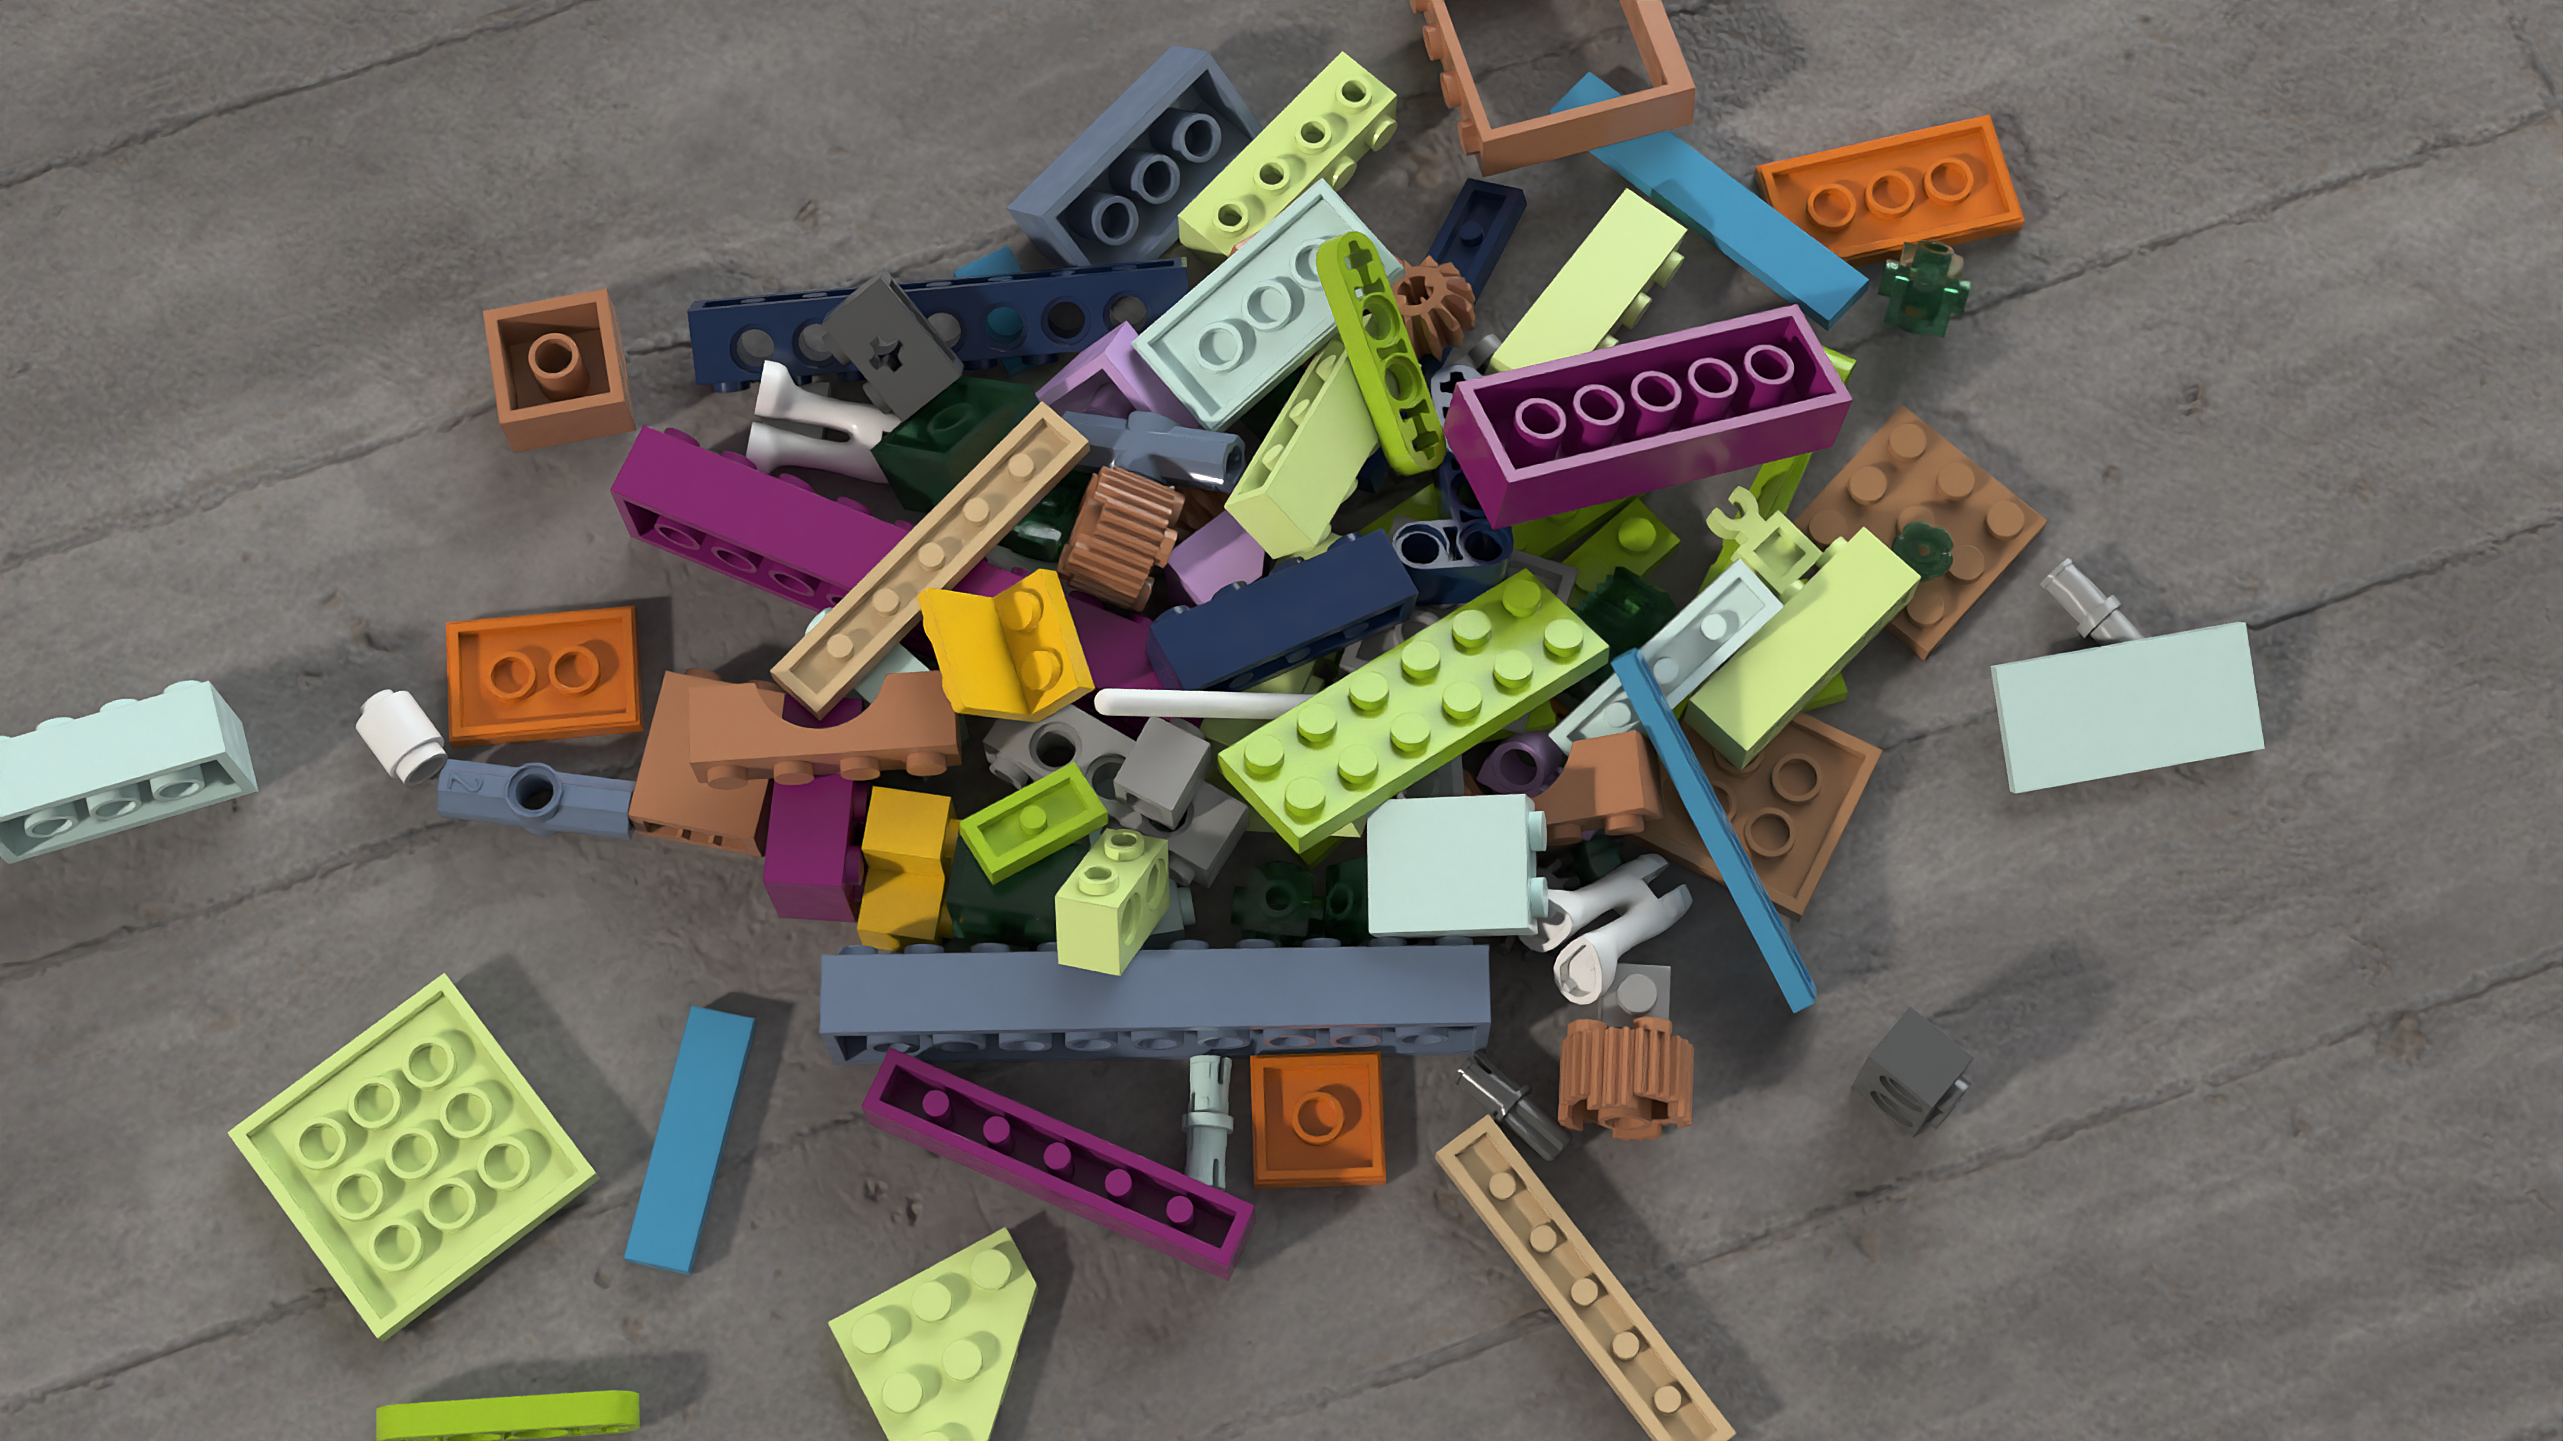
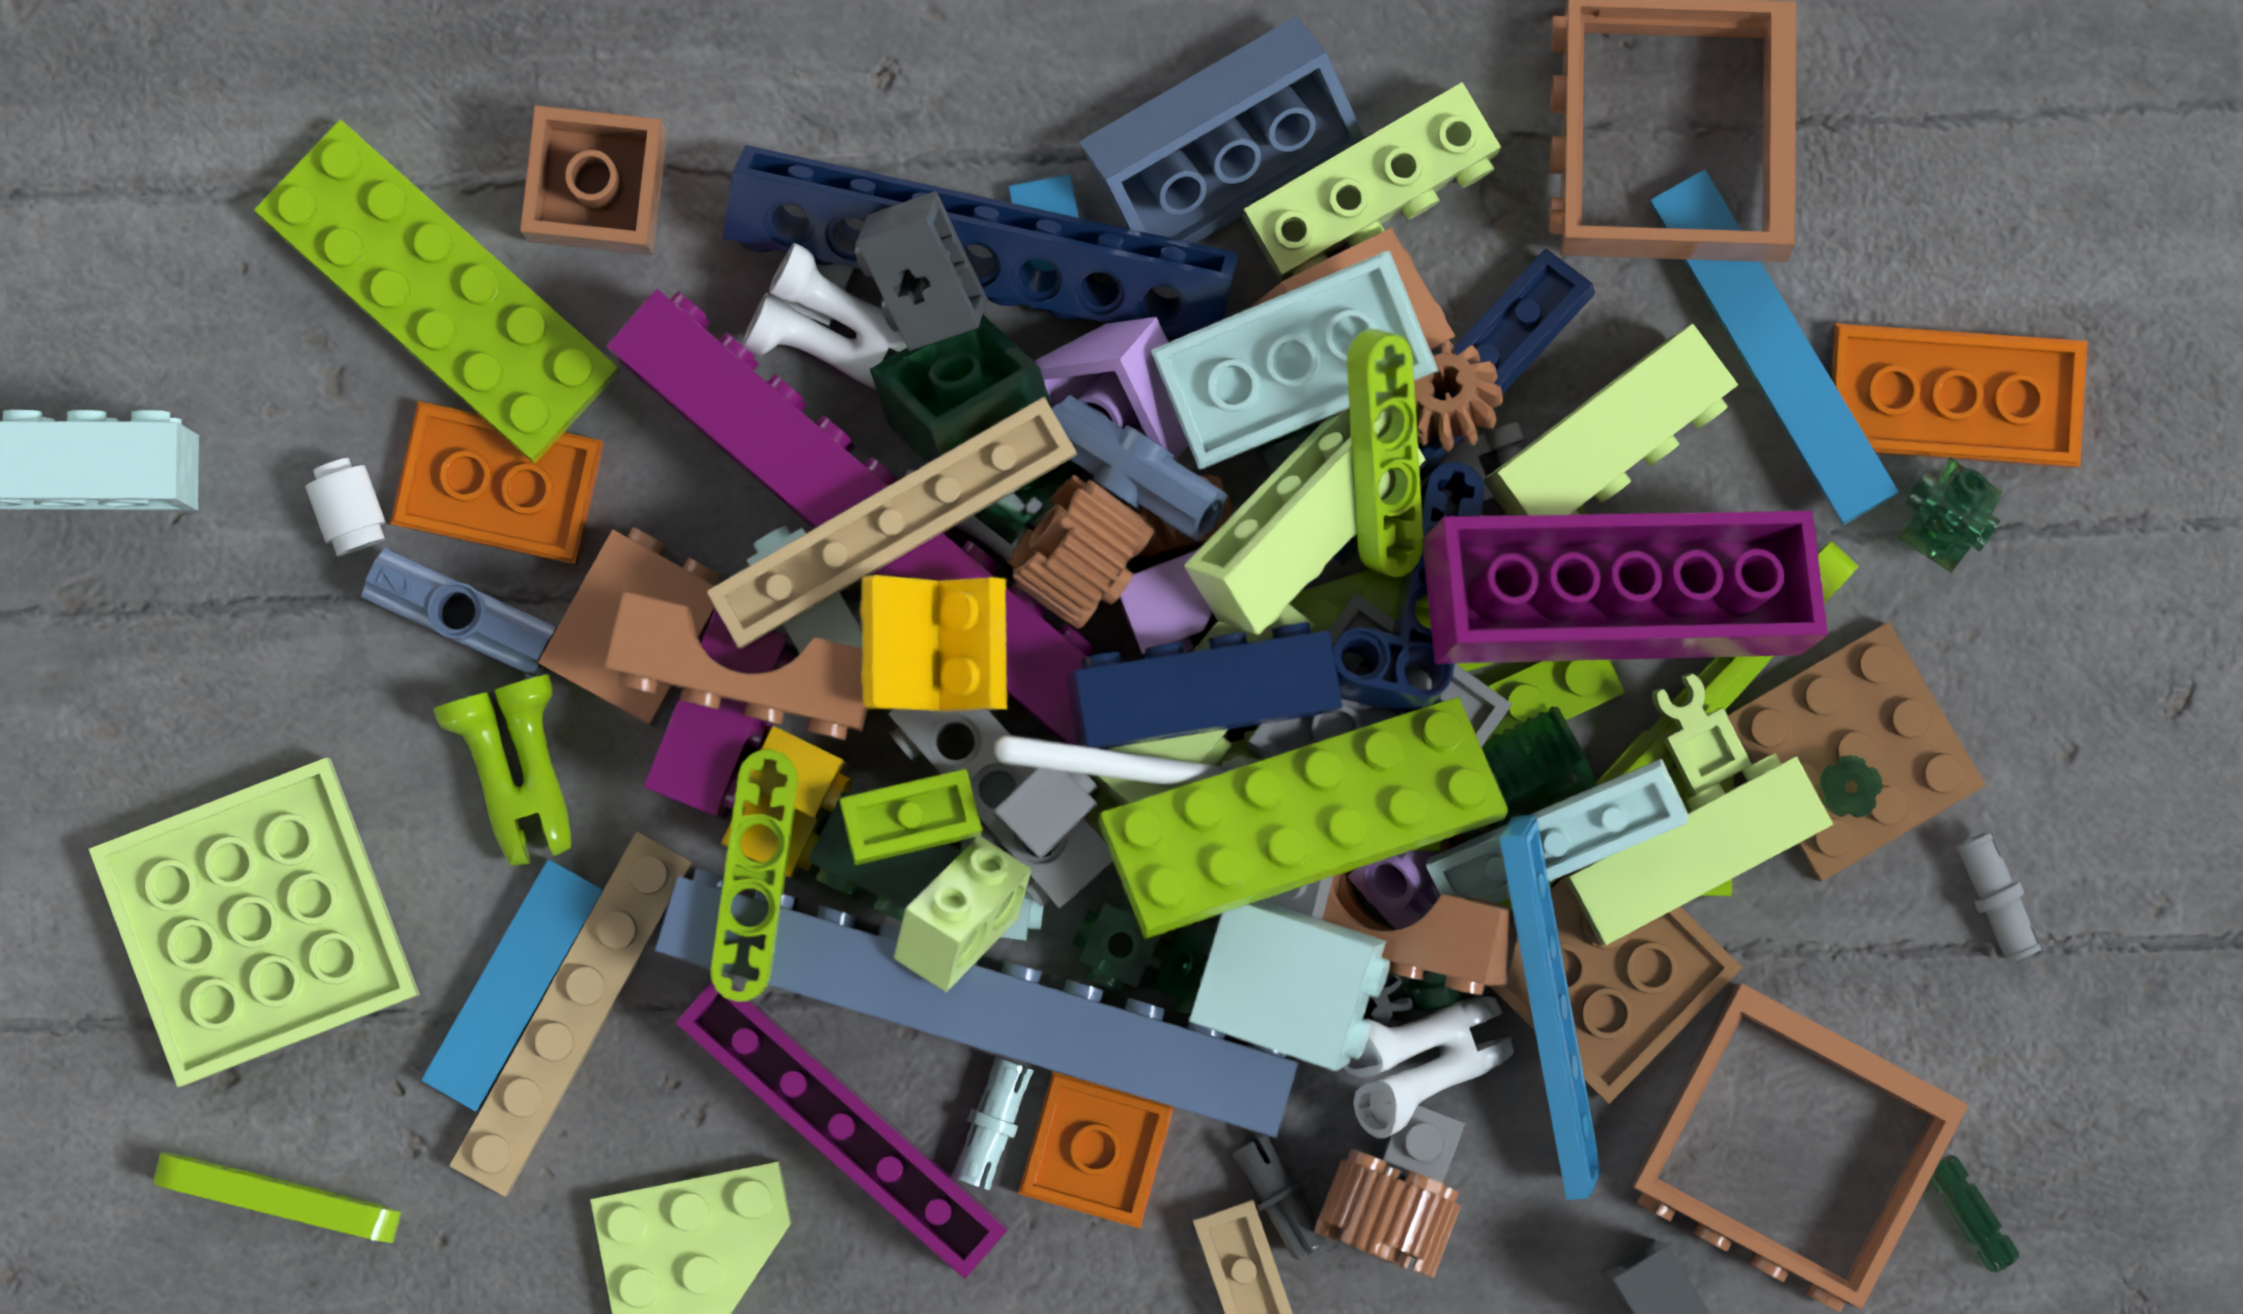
camera: 15 degrees right, 15 degrees up
light aqua tile [1990,622,2265,794] -> none
none -> lime plate [254,119,620,464]
none -> lime piece [433,674,571,866]
none -> tan plate [450,831,694,1197]
none -> lime beam [711,749,799,1001]
none -> nougat window [1628,983,1969,1313]
none -> clear green axle [1930,1155,2020,1273]

